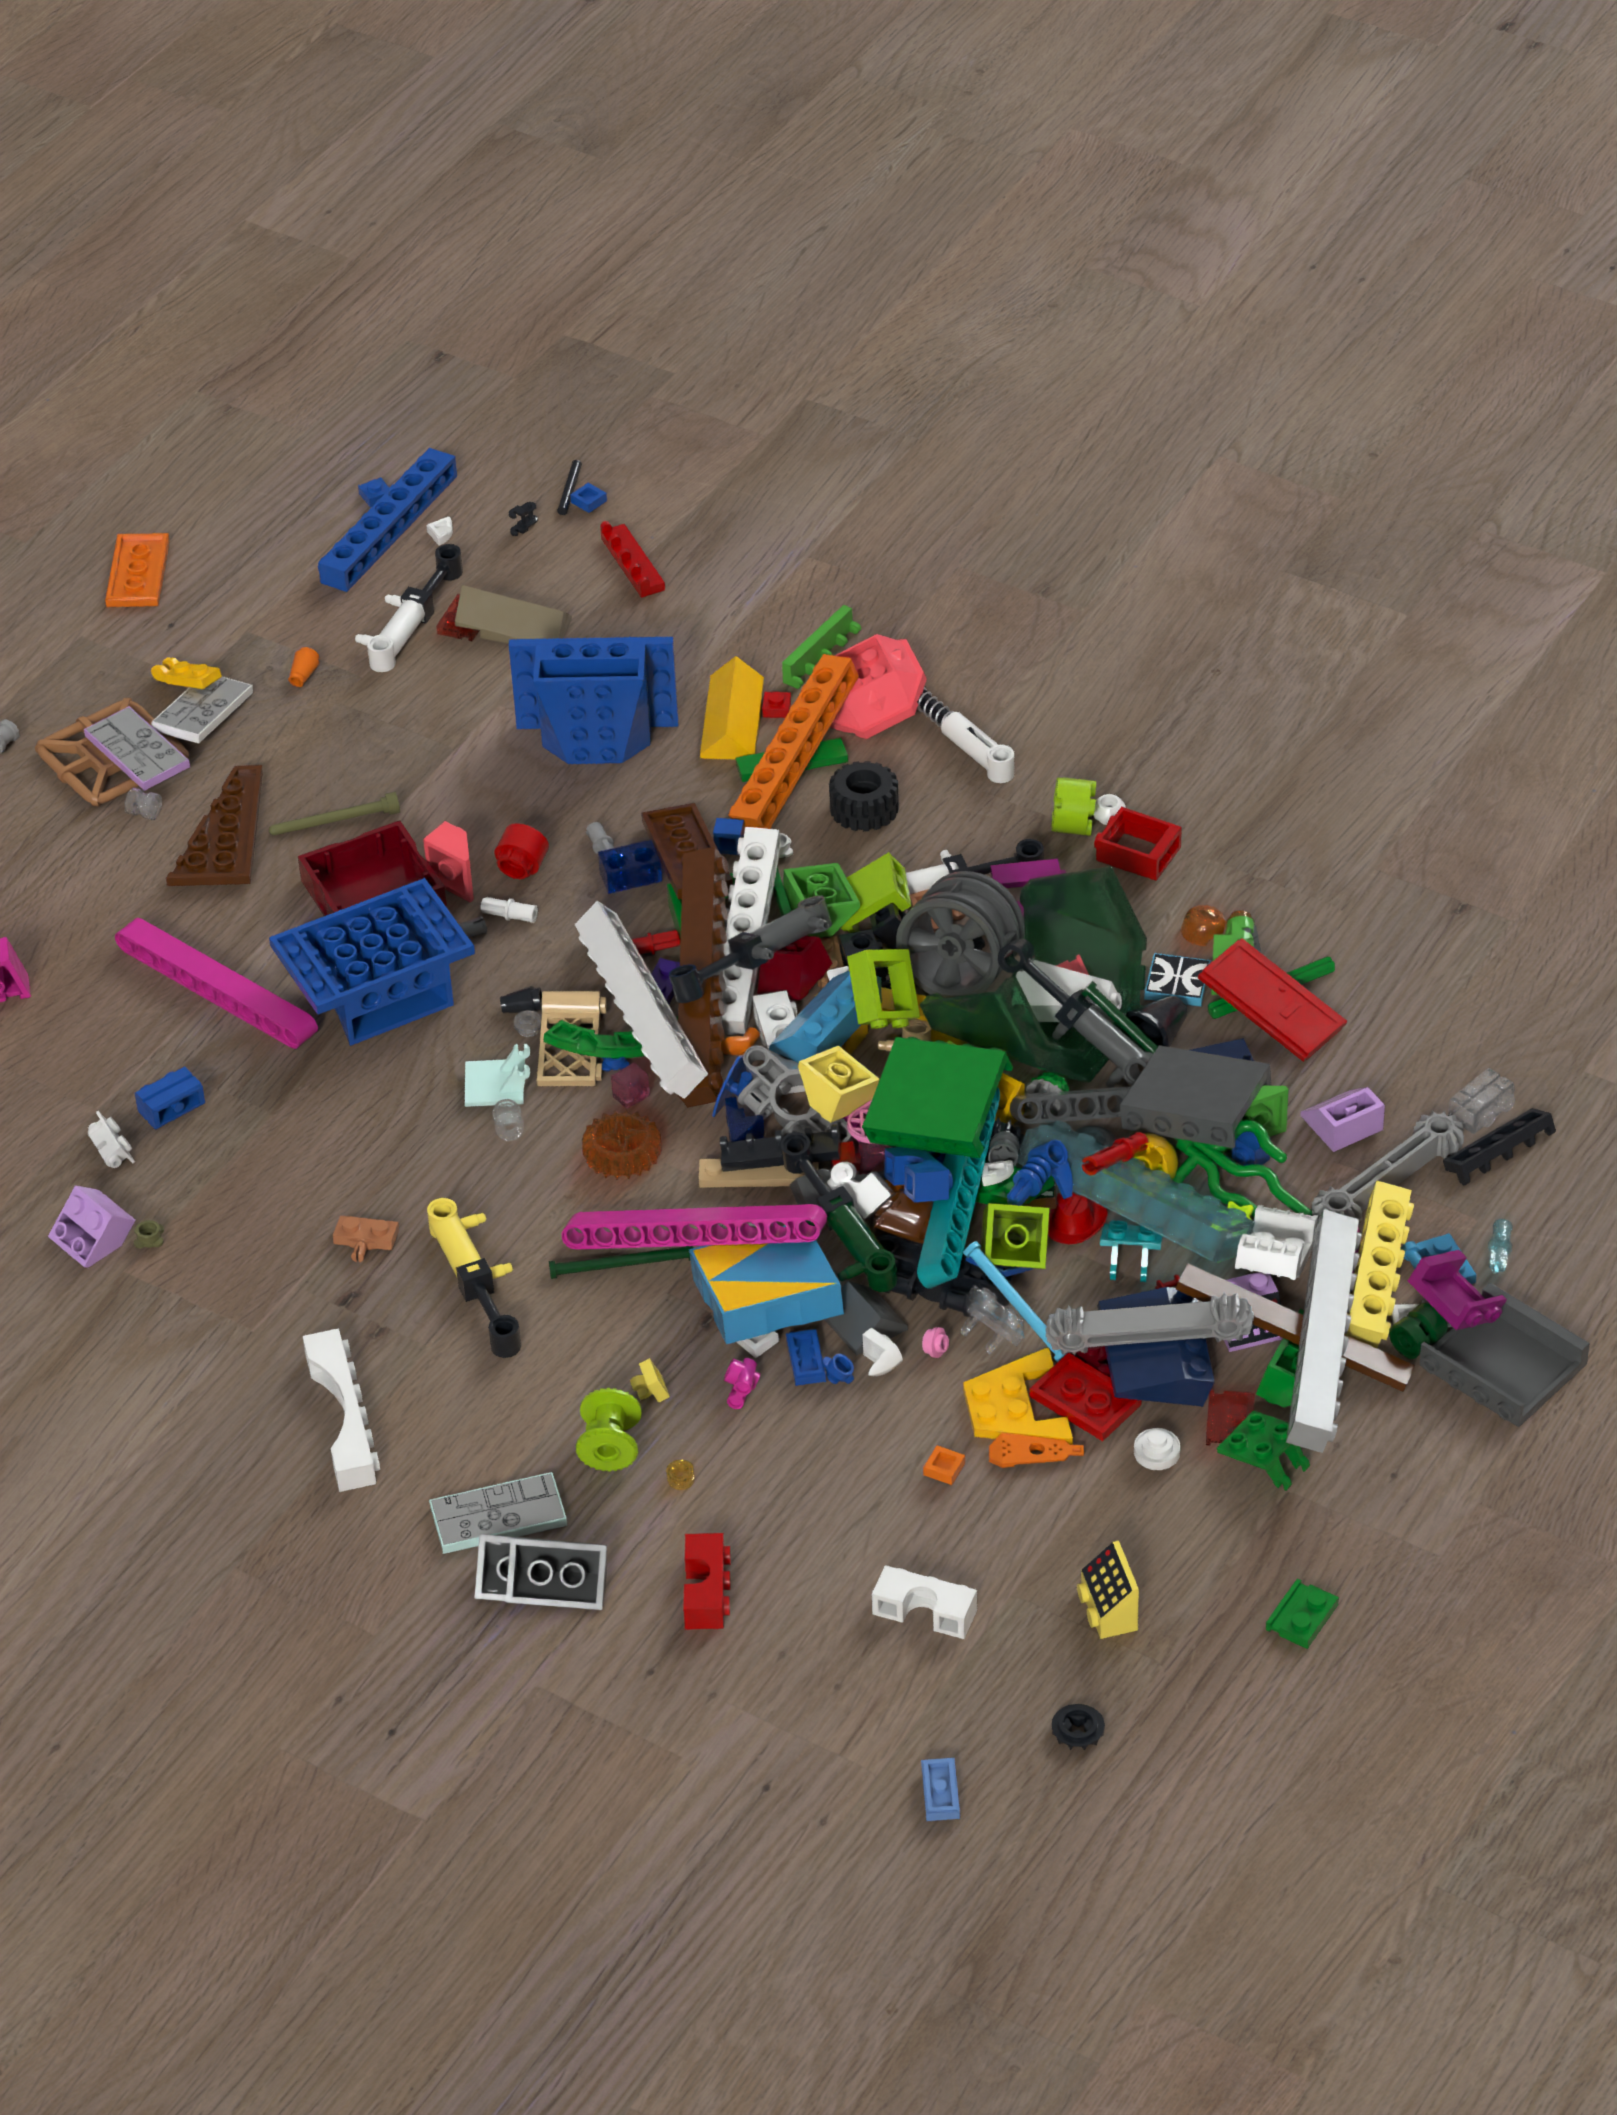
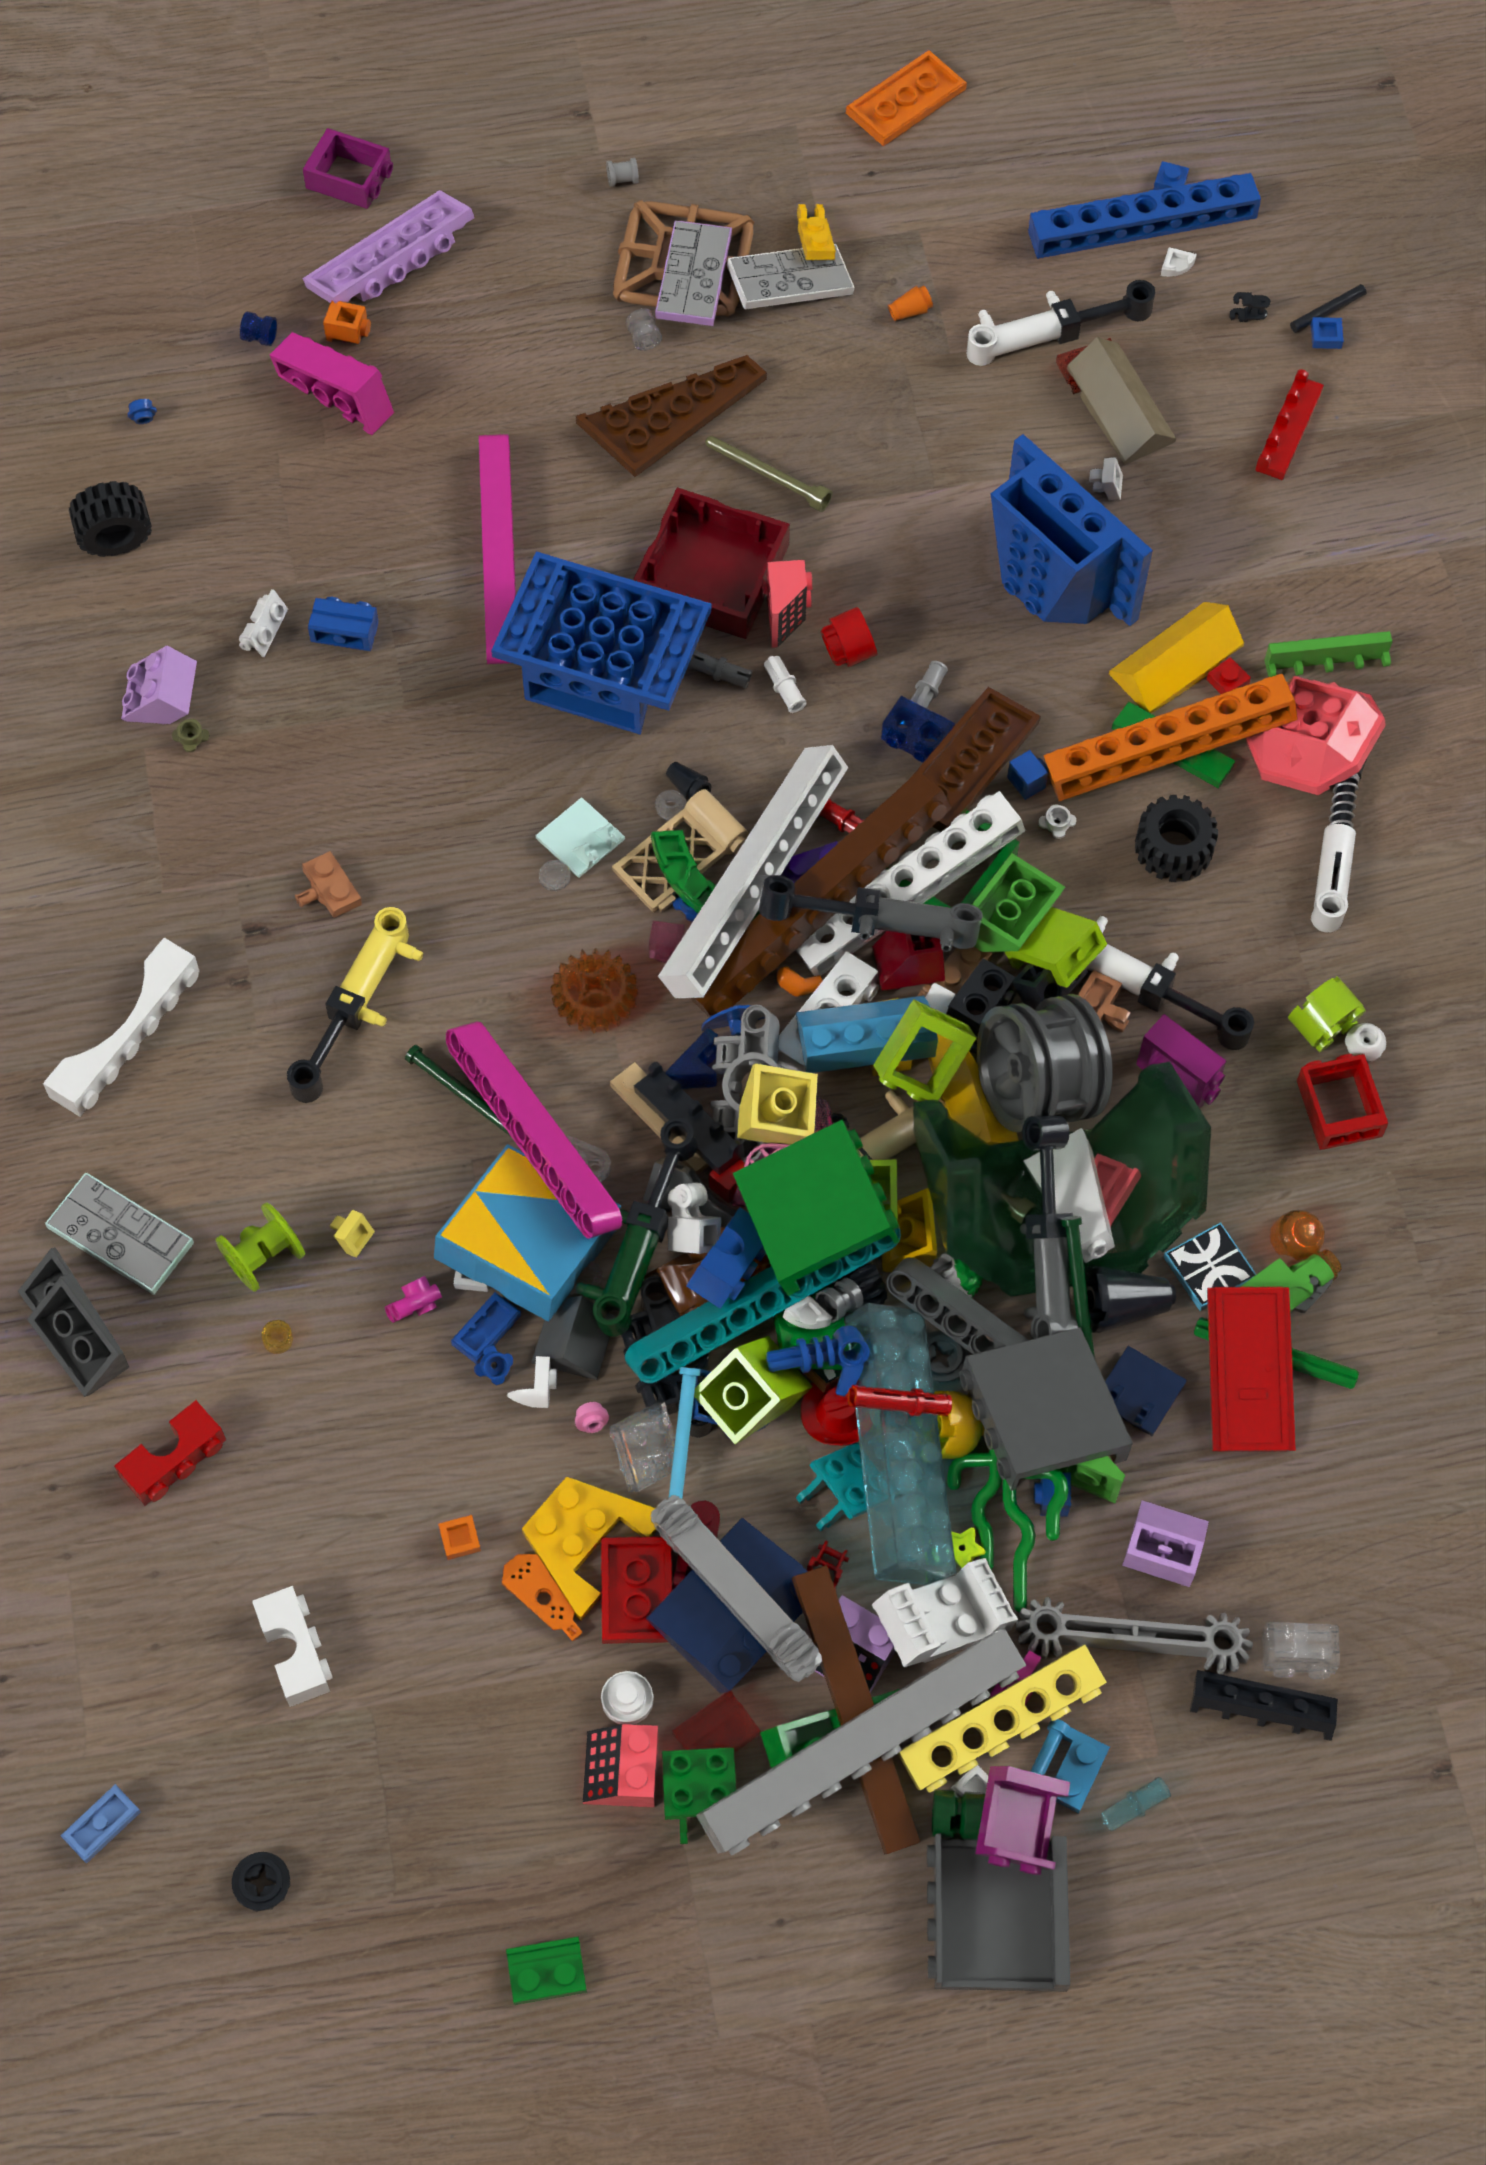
camera: 45 degrees right, 20 degrees up
clear plate [495,1112,525,1141] -> none
slope [1077,1541,1139,1639] -> none
none -> coral slope [583,1724,659,1807]

